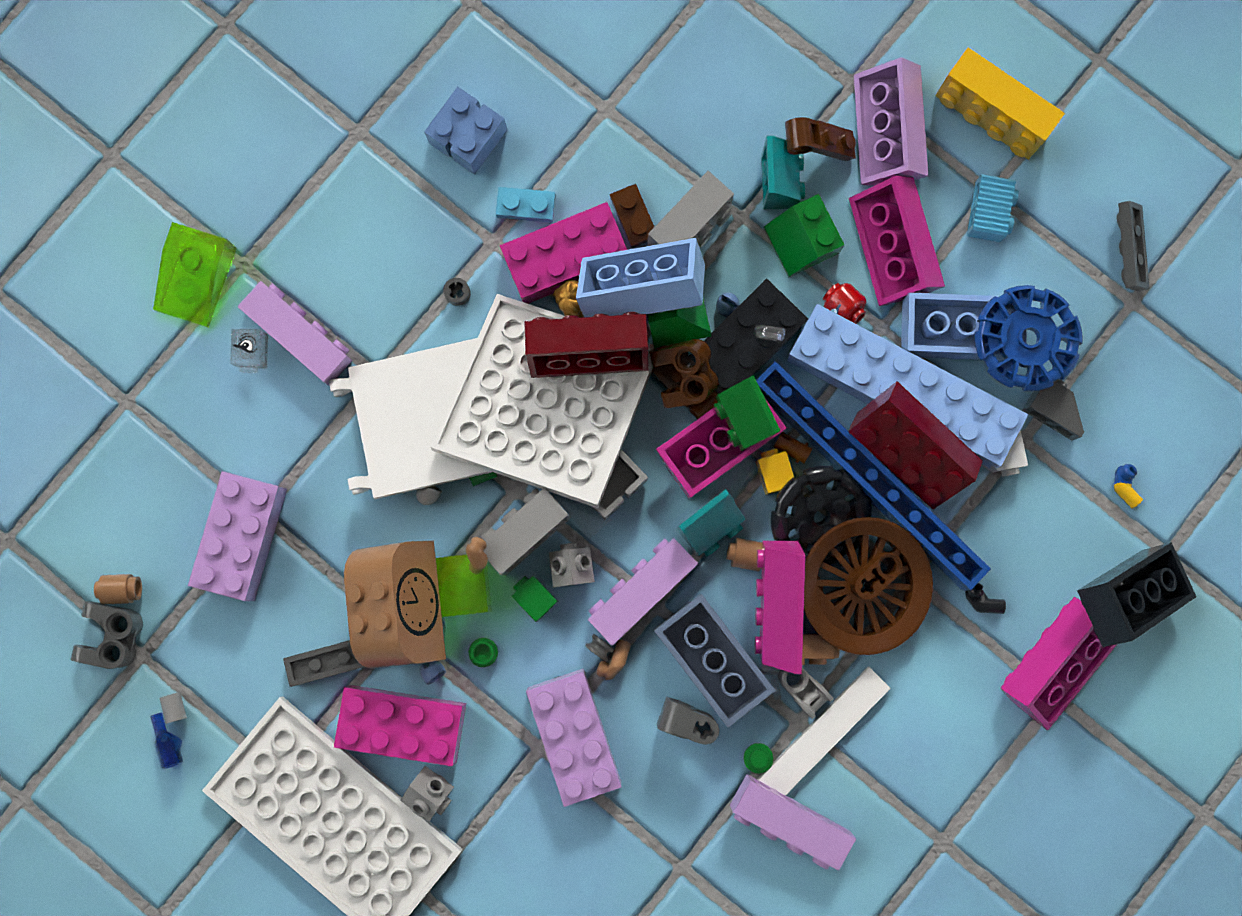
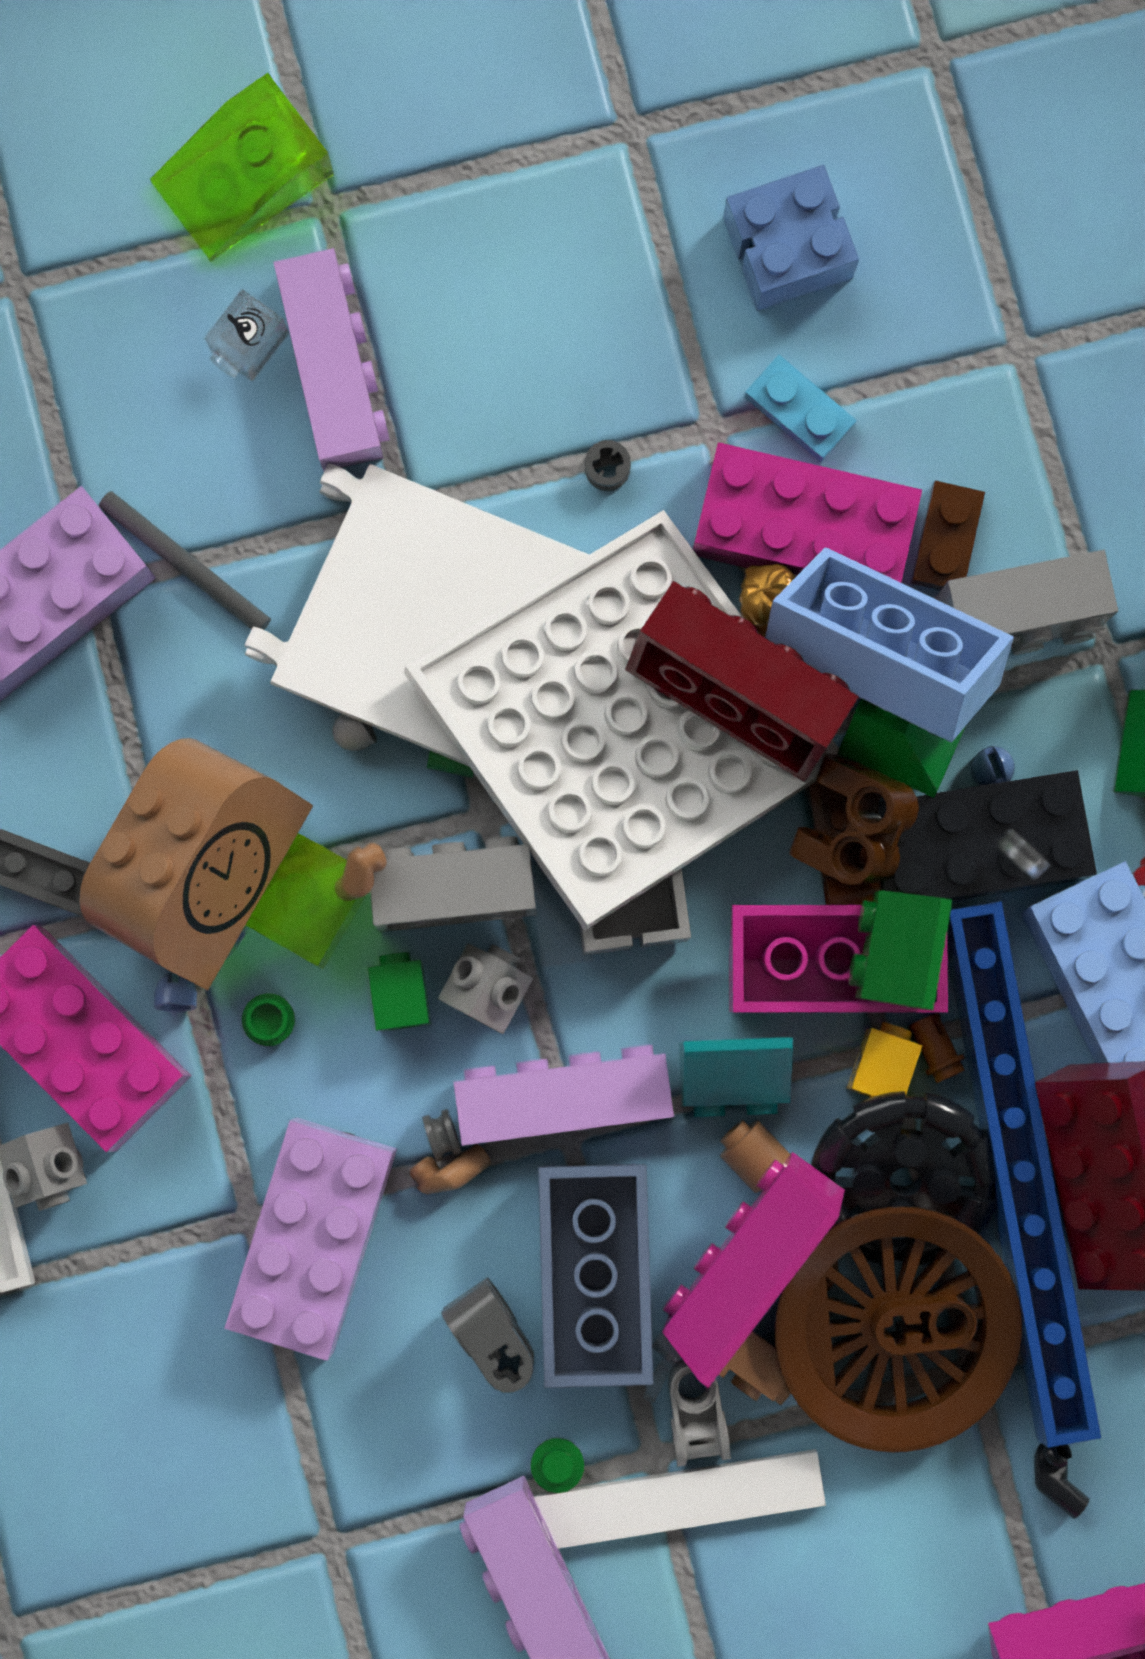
camera: 30 degrees right, 0 degrees up
none -> dark grey bar [99,491,271,630]

